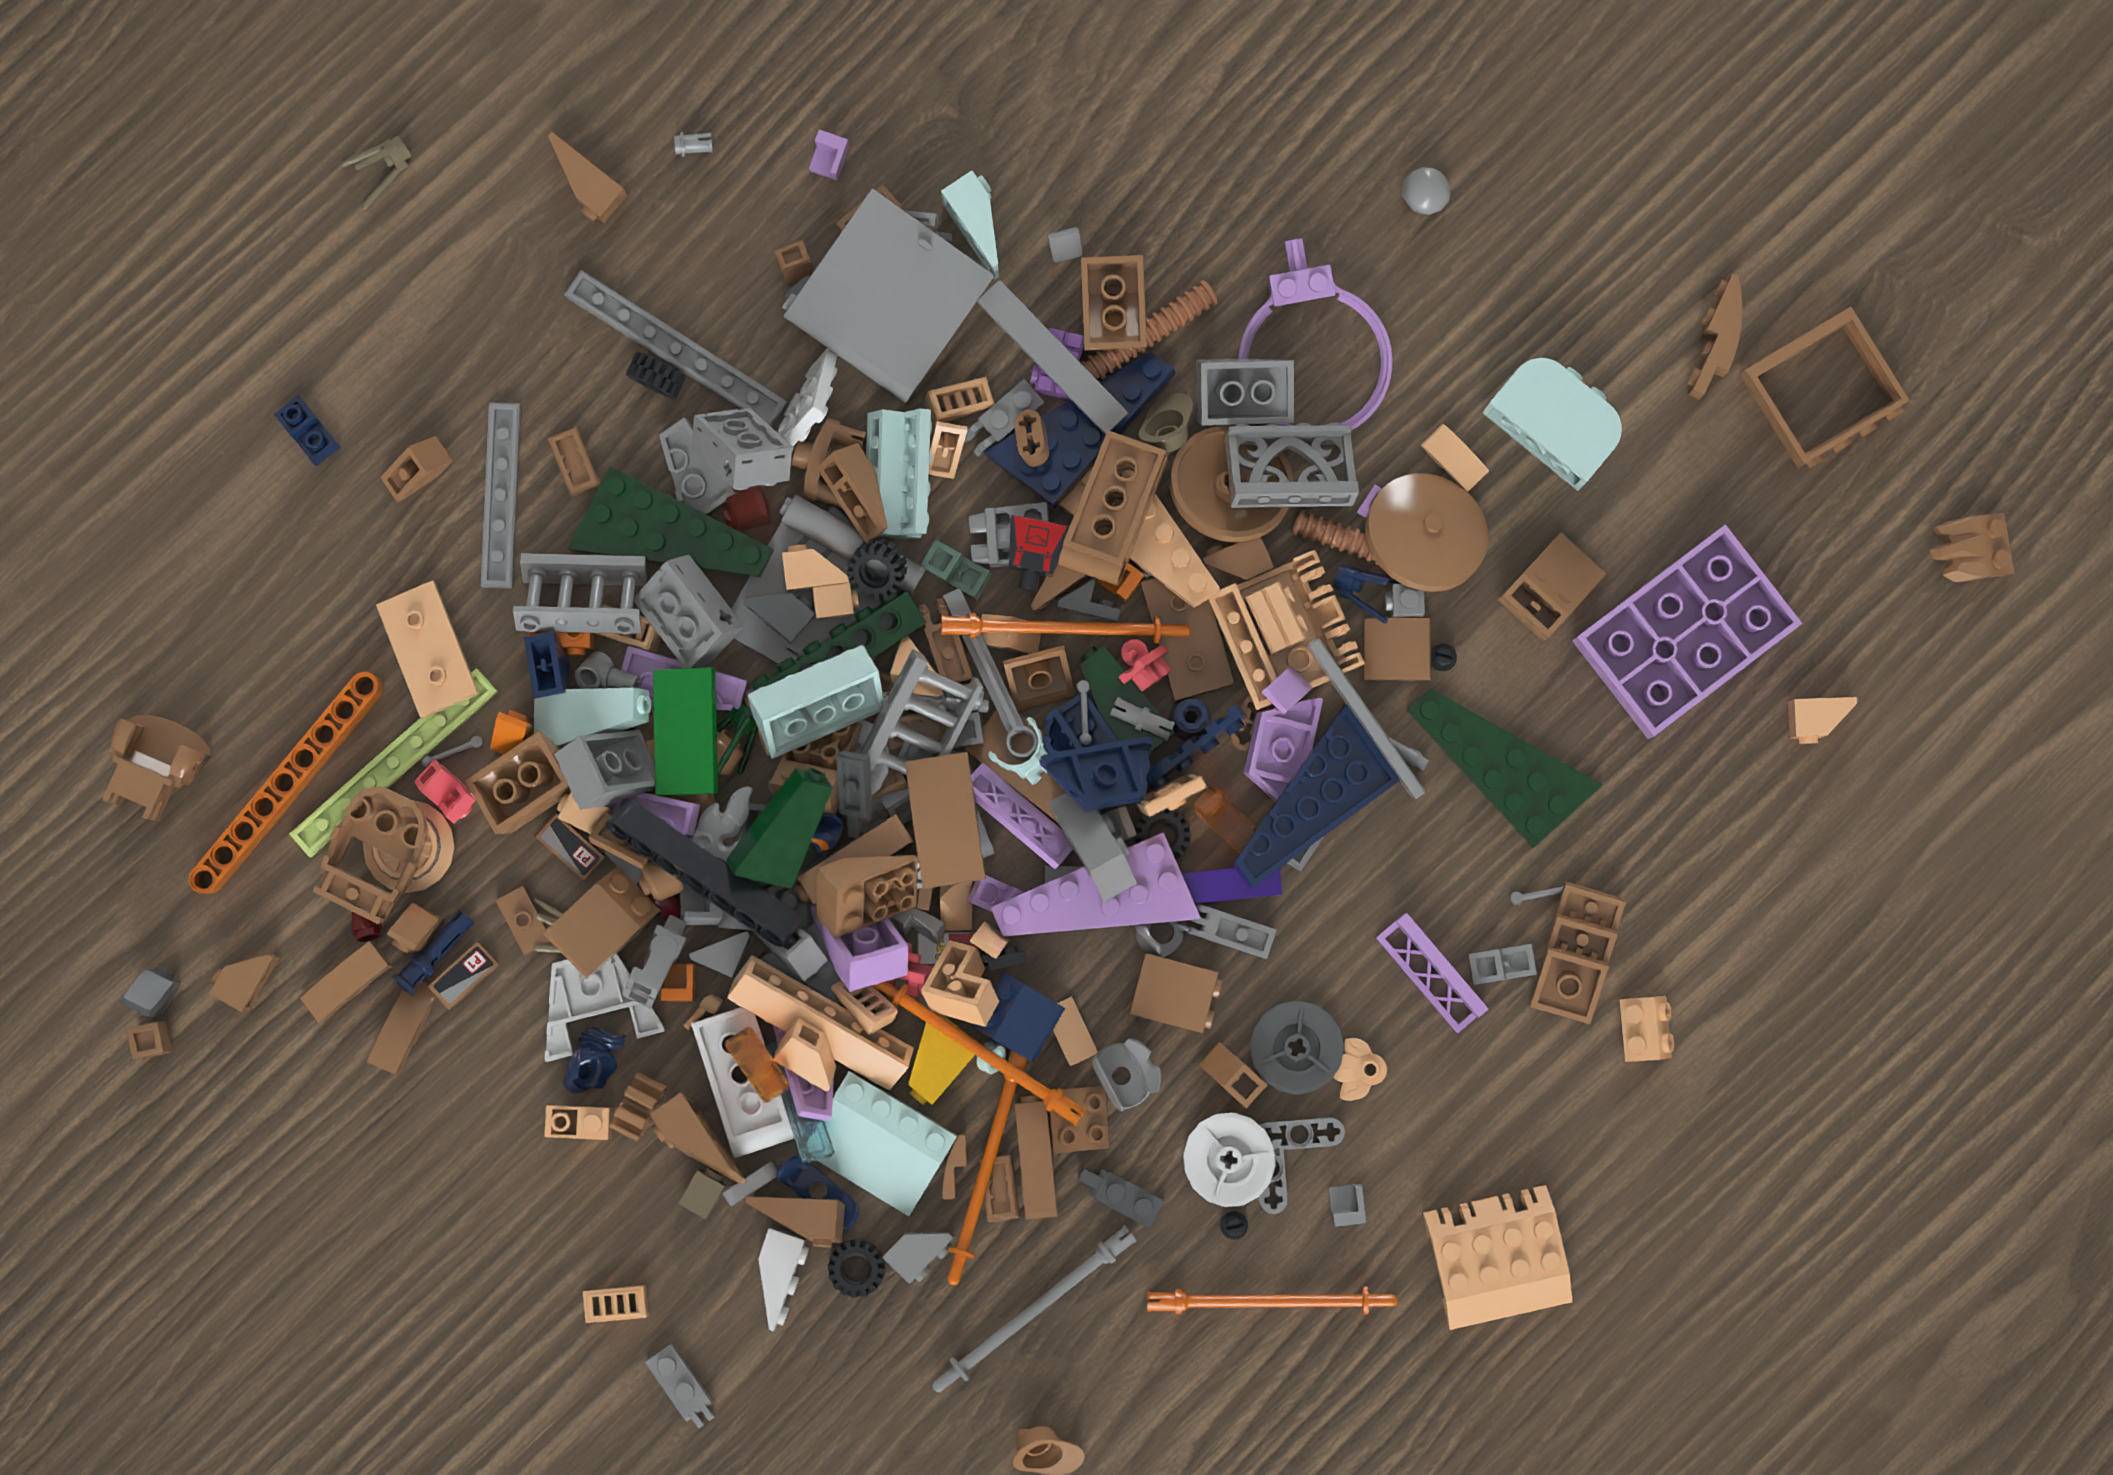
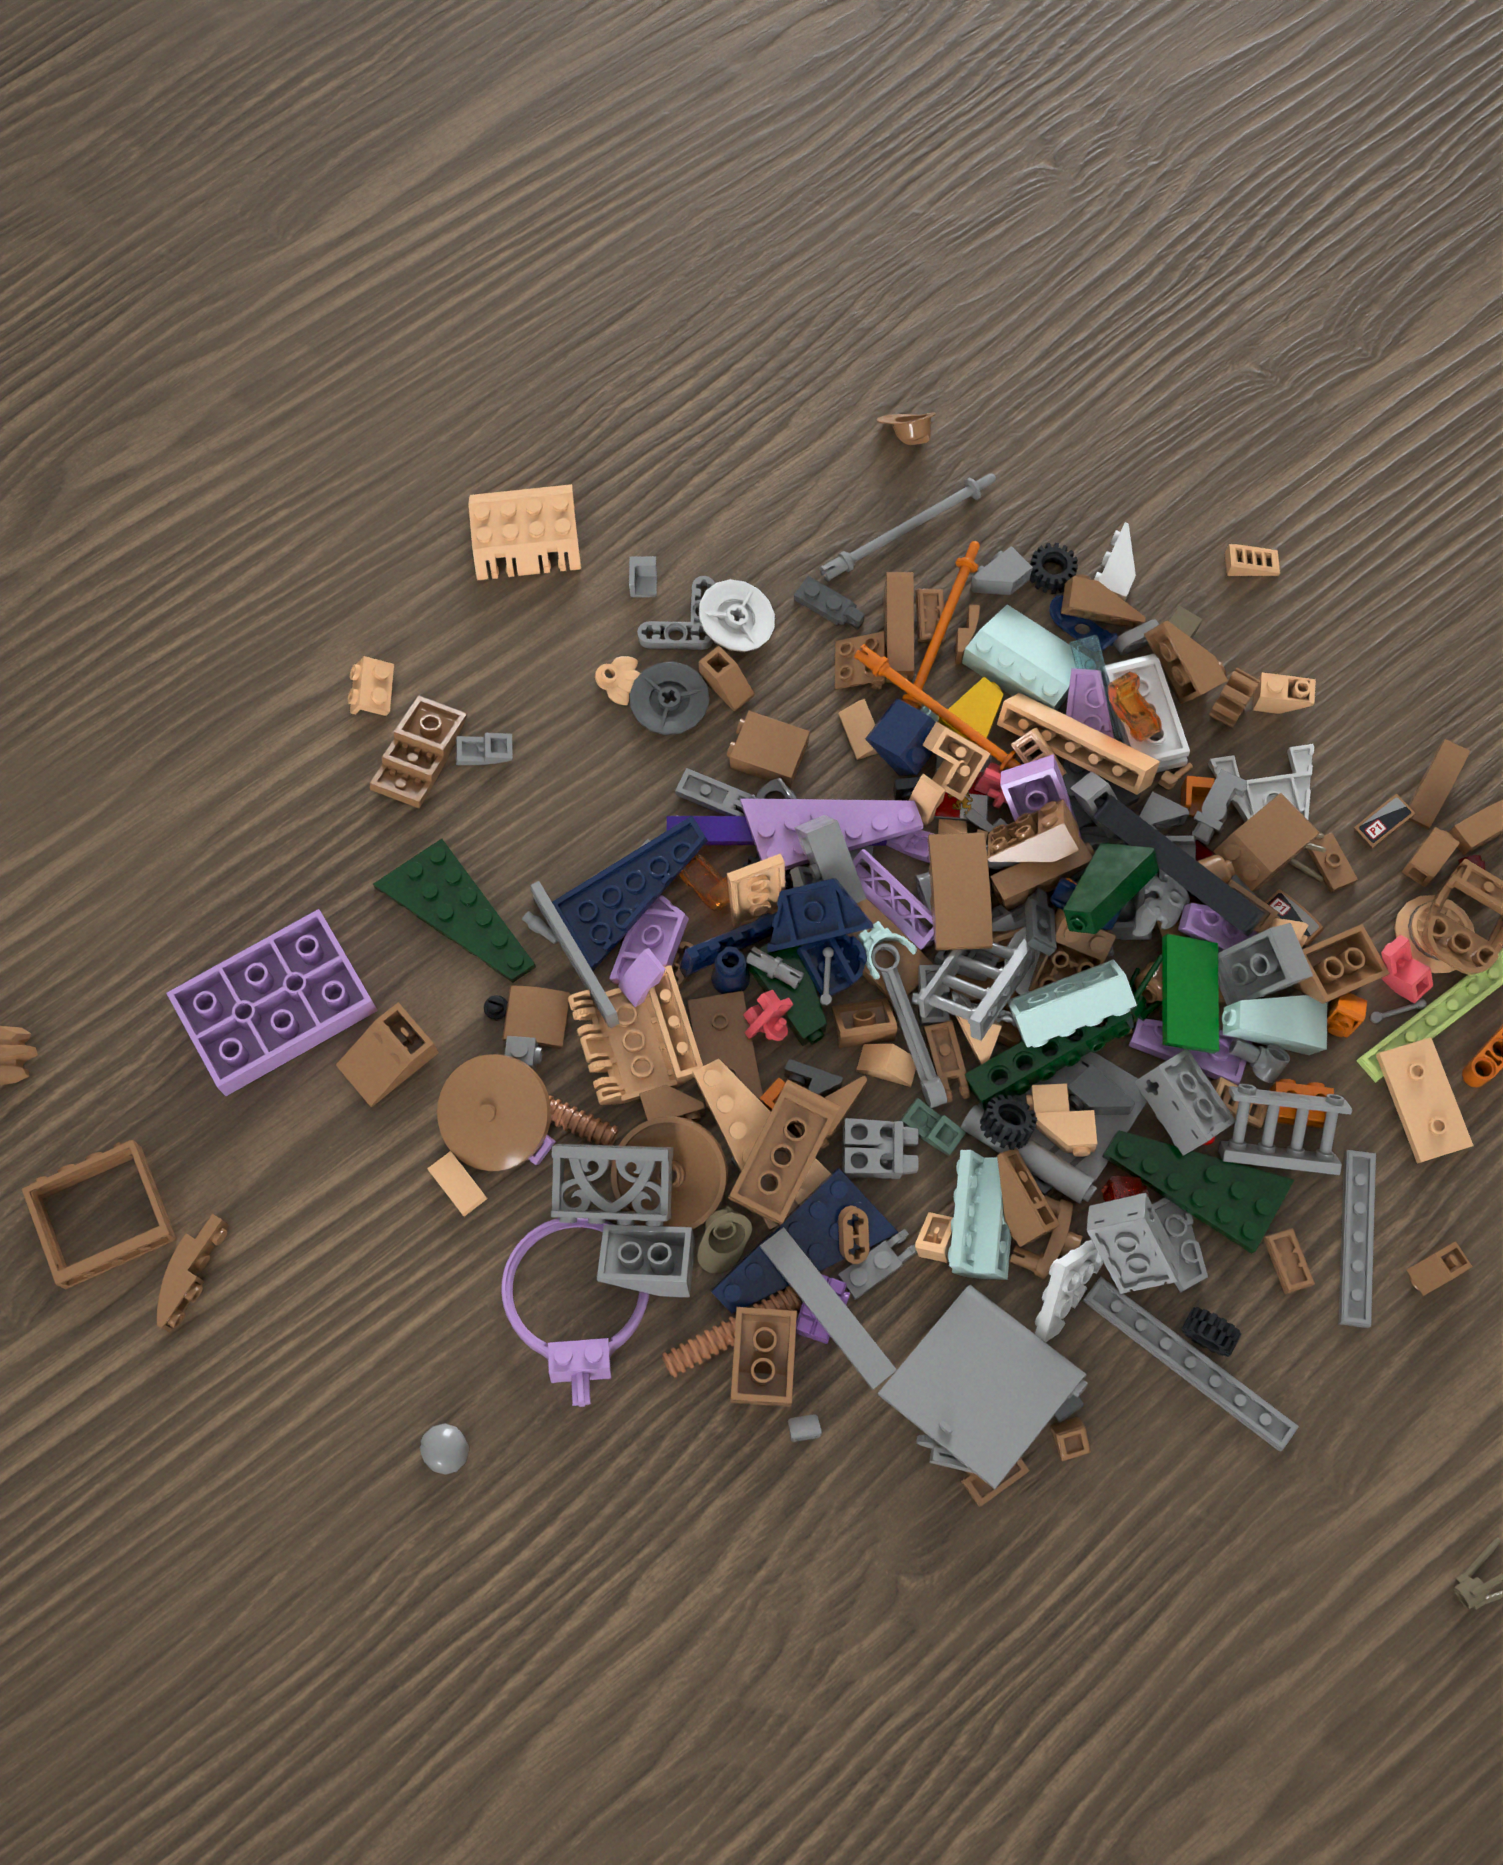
camera: 175 degrees left, 15 degrees down
dark blue pin [392,910,474,996] -> none
dark blue slope [524,631,571,699] -> none
medium nougat slope [548,132,627,223] -> none
dark blue hair [563,1027,627,1094] -> none
light grey hinge [645,1343,715,1428] -> none
light grey pin [674,132,713,157] -> none
light nougat slope [773,1018,836,1092] -> none
lavender panel [809,130,850,181] -> none
light nougat slope [924,377,995,425] -> none
orange bar [940,613,1190,644] -> none
light aqua slope [941,171,999,280] -> none
torso [1009,515,1070,592] -> none
light grey piece [1093,1038,1161,1112] -> none
orange bar [1147,1286,1398,1315] -> none
black piece [1220,1211,1248,1240] -> none
light nougat brick [1244,582,1308,656] -> none
dark blue plant [1334,564,1401,624] -> none
lavender fence [1376,913,1488,1033] -> none
light aqua brick [1483,358,1622,491] -> none
light grey hinge [1510,882,1570,905] -> none
light nougat slope [1788,697,1857,744] -> none

